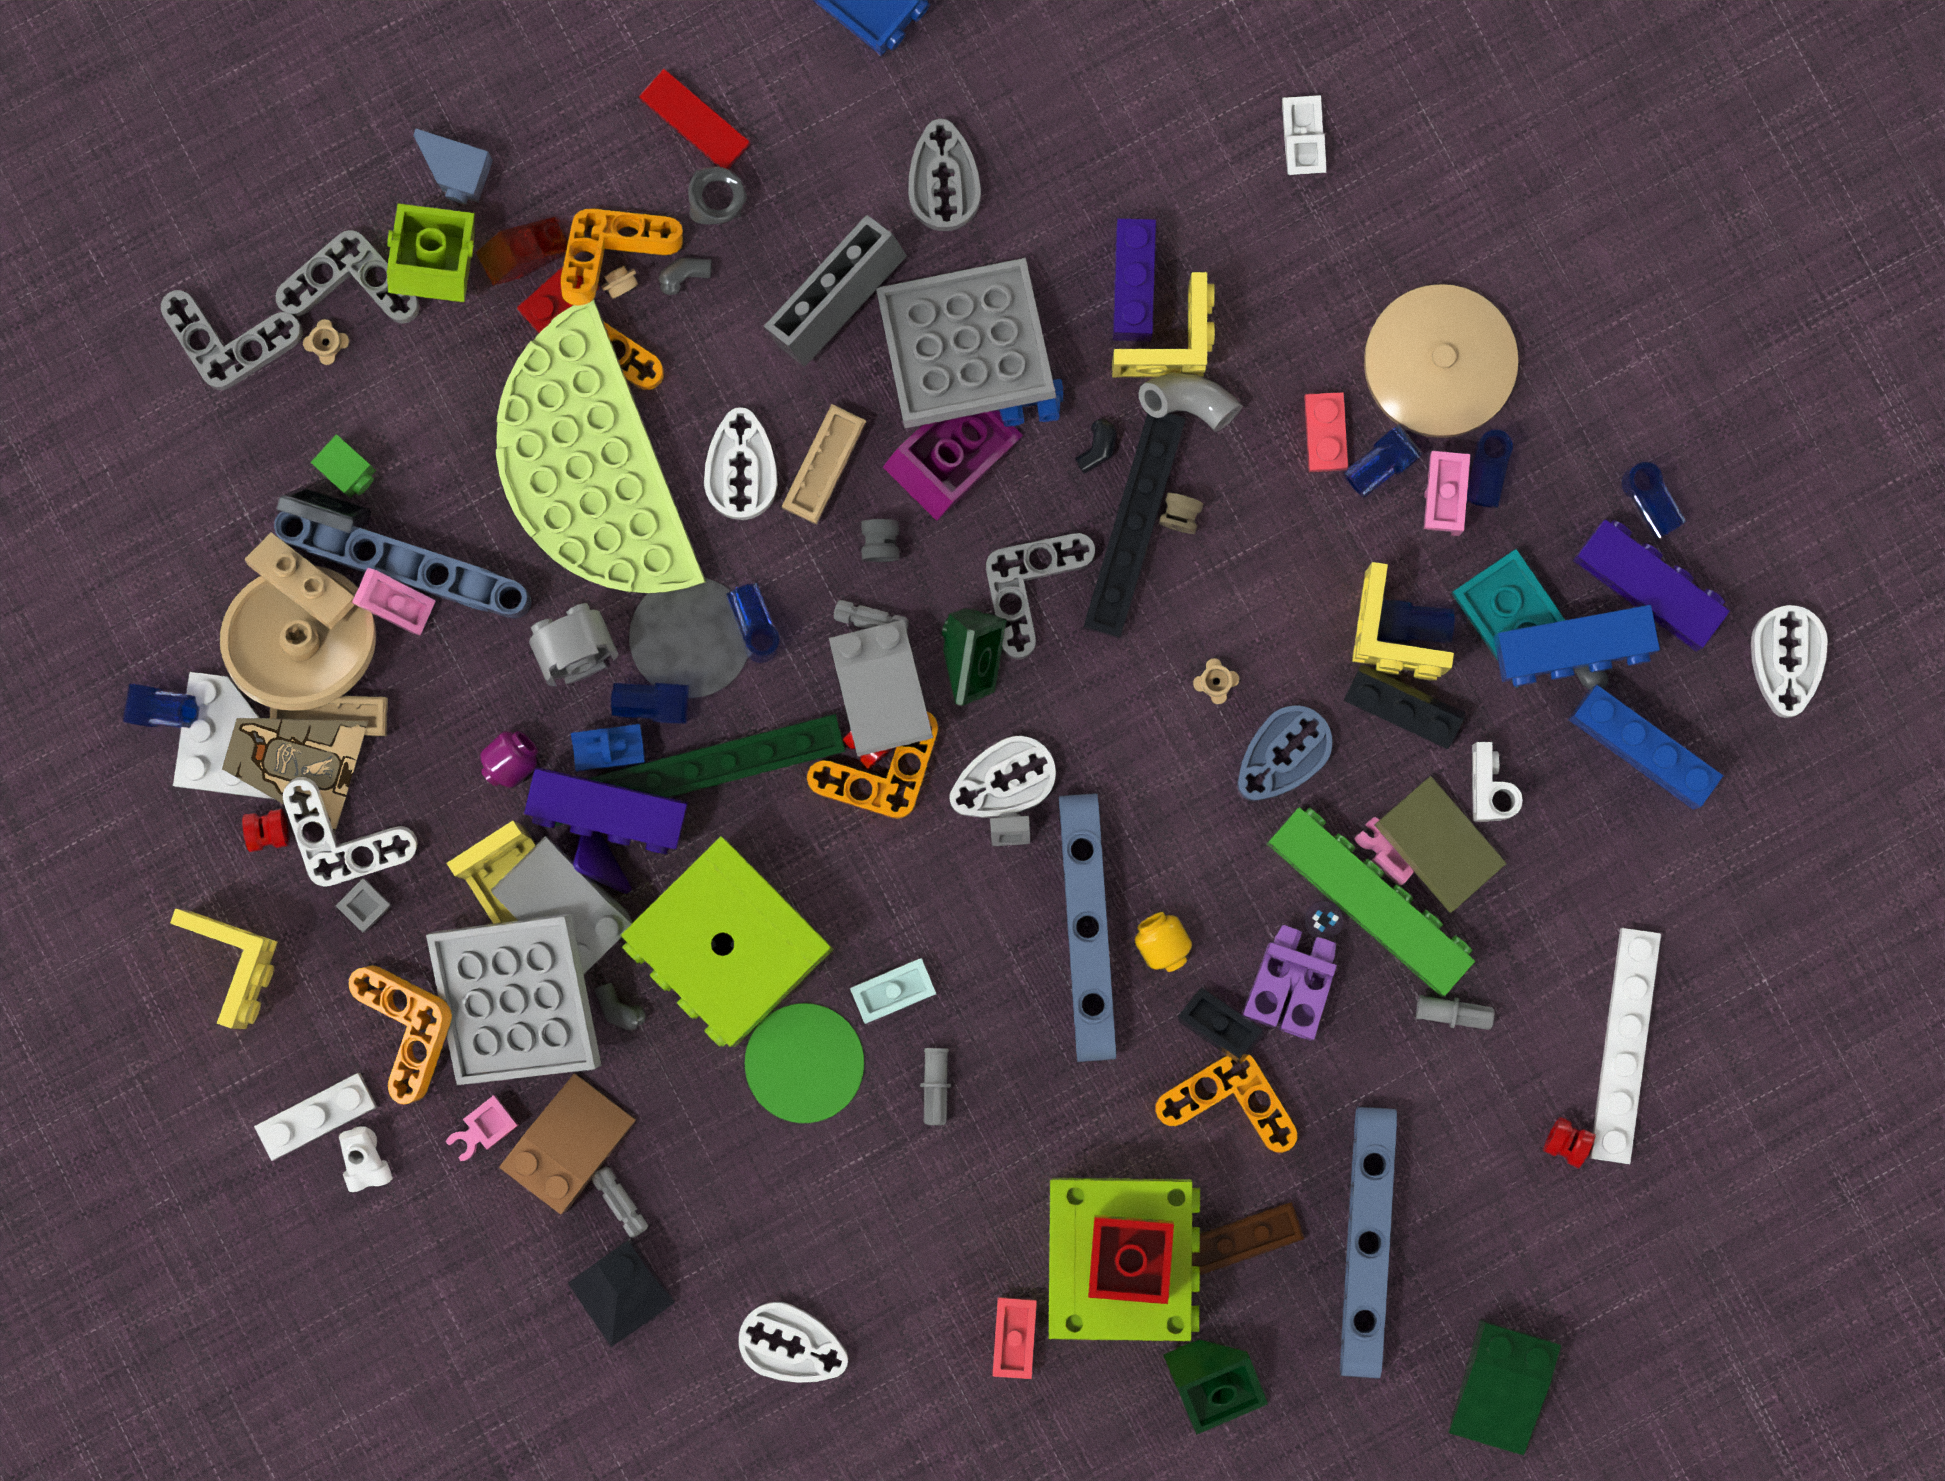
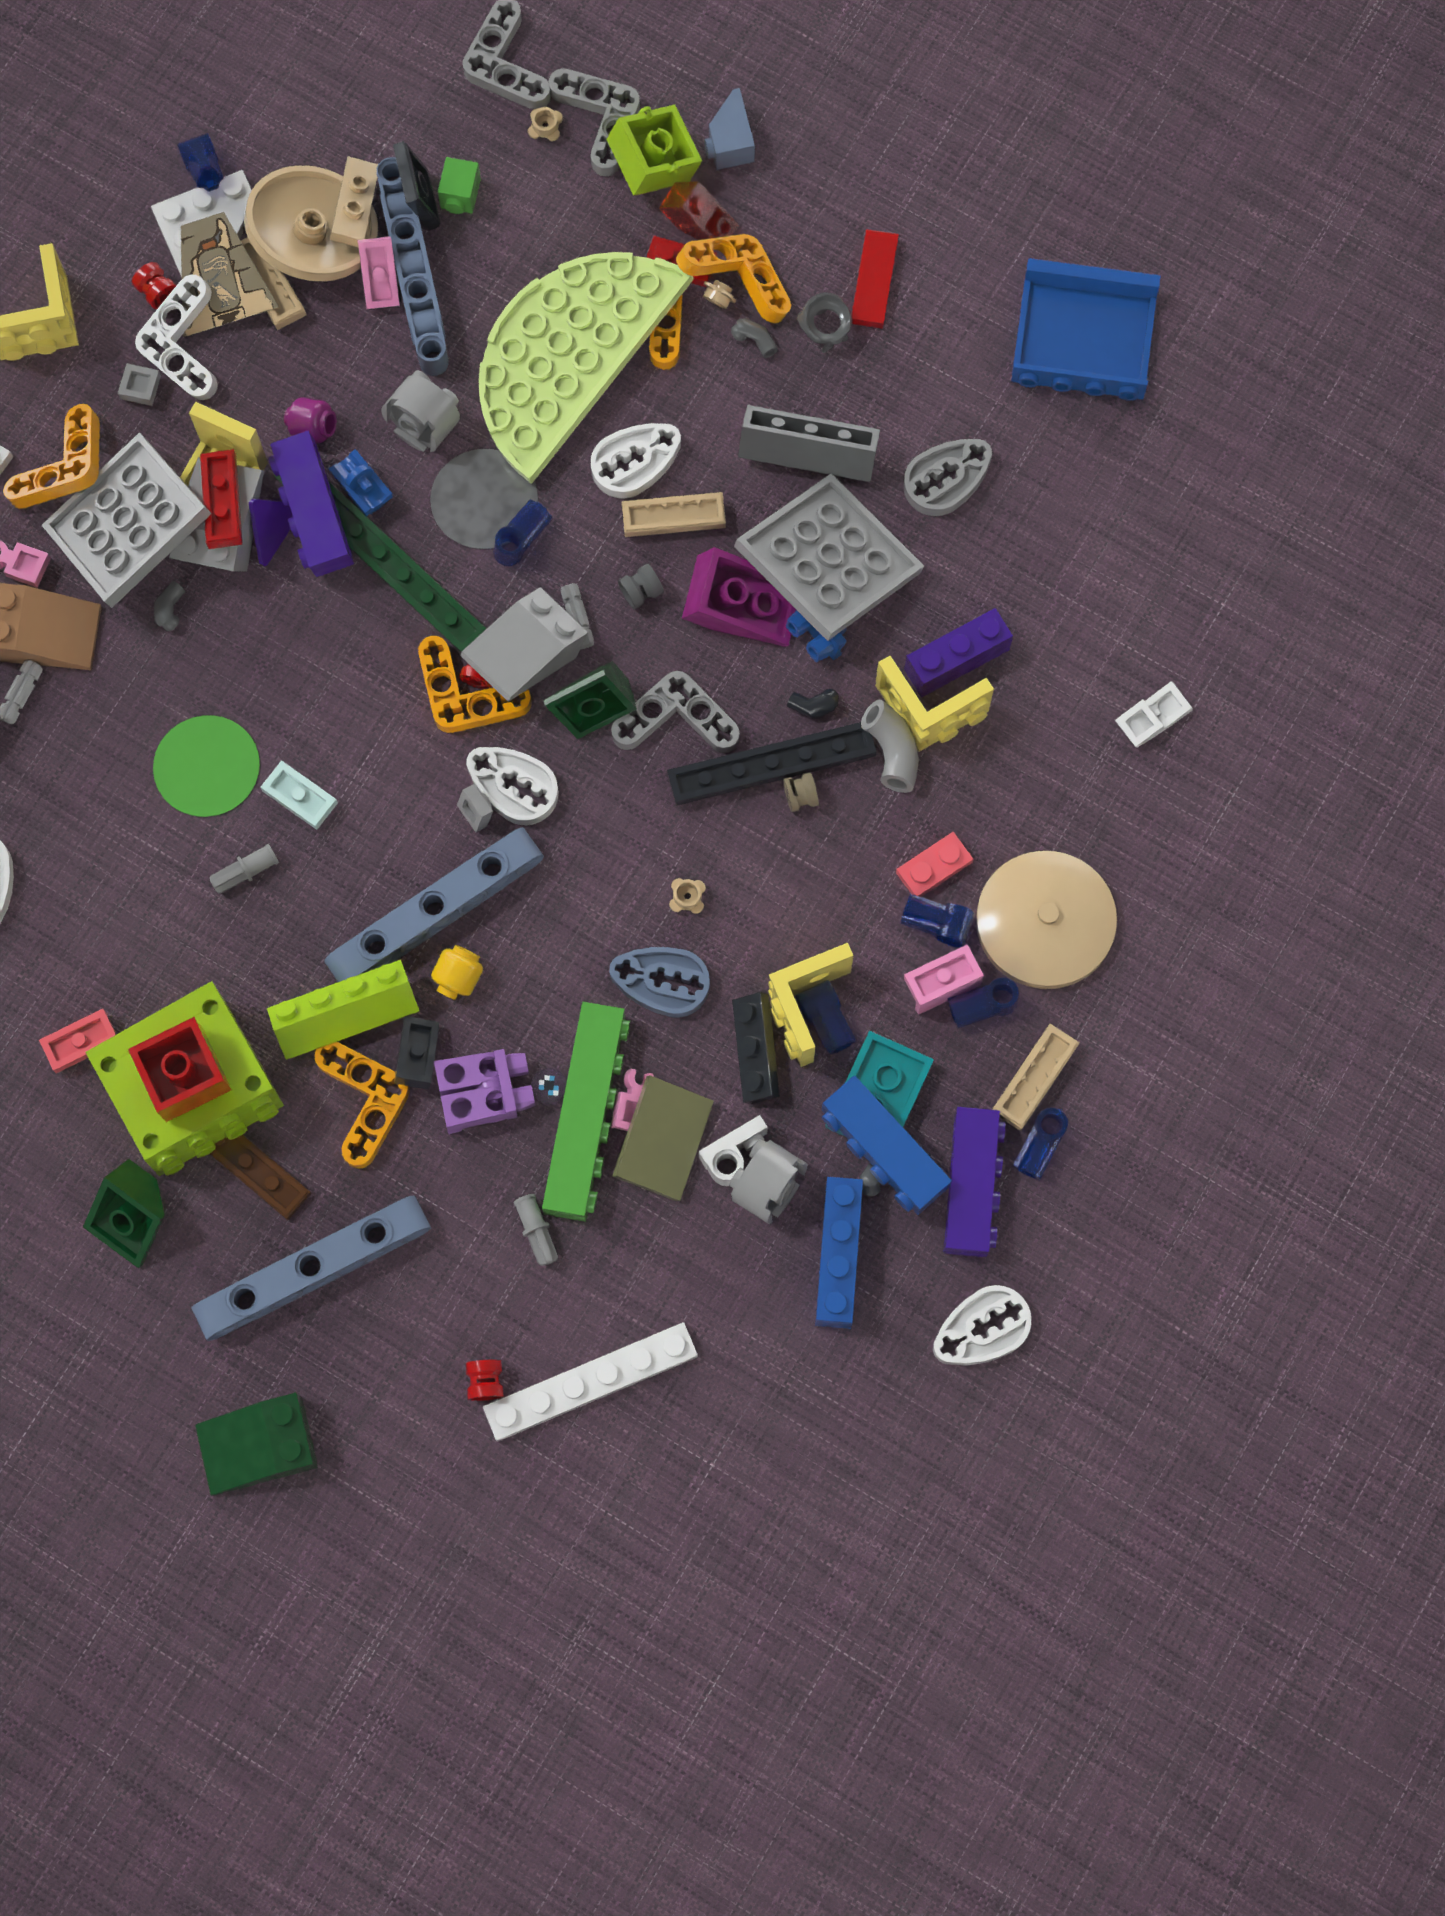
camera: 55 degrees right, 10 degrees down
clear blue piece [611,683,689,724] -> none
lime gear [620,836,834,1047] -> none
none -> red tile [200,449,243,549]
none -> lime brick [267,960,419,1060]
none -> light grey brick [729,1139,808,1224]
none -> tan plate [992,1024,1080,1131]

